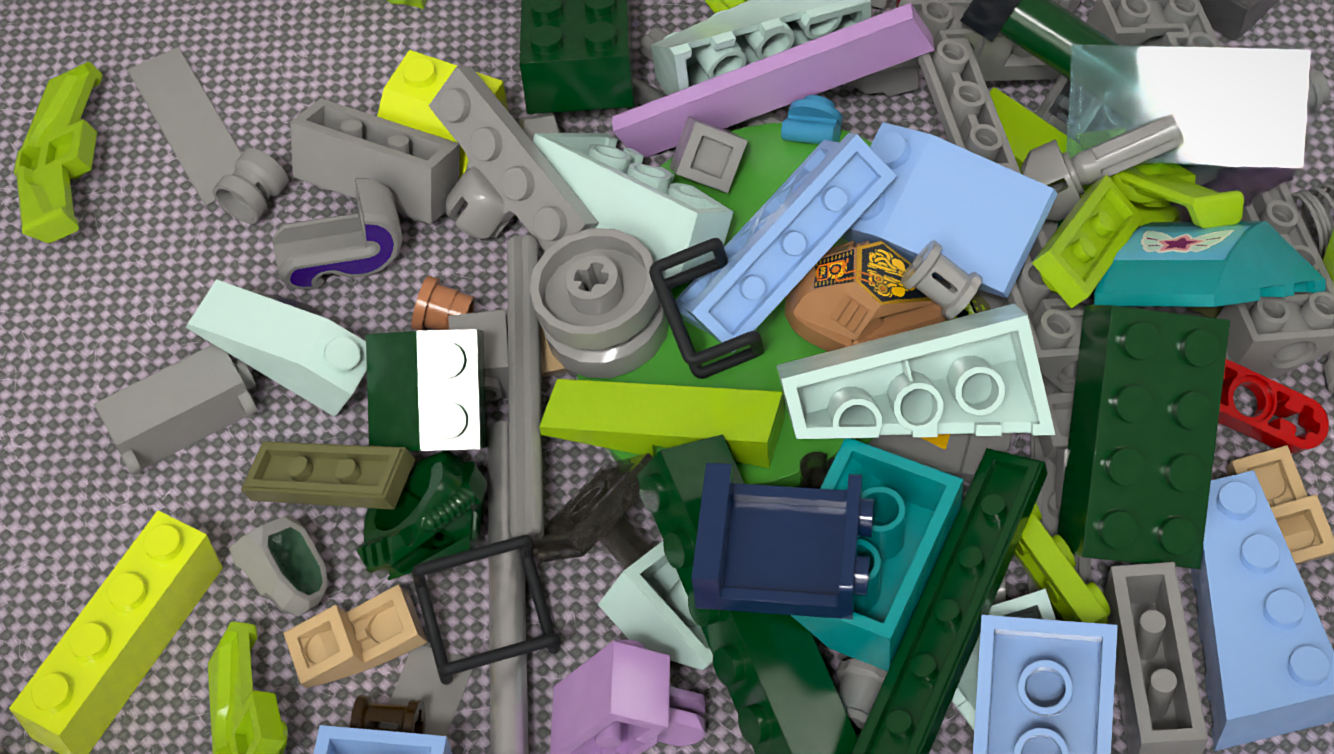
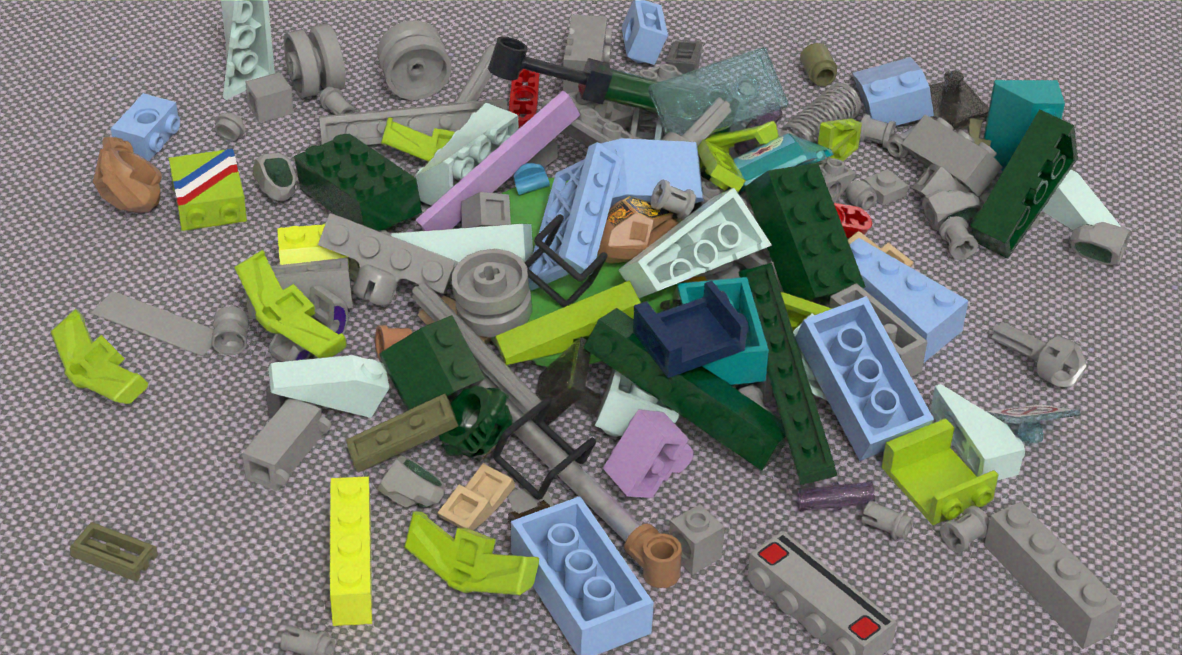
camera: 40 degrees left, 15 degrees down
none -> lime plate [234,249,347,358]

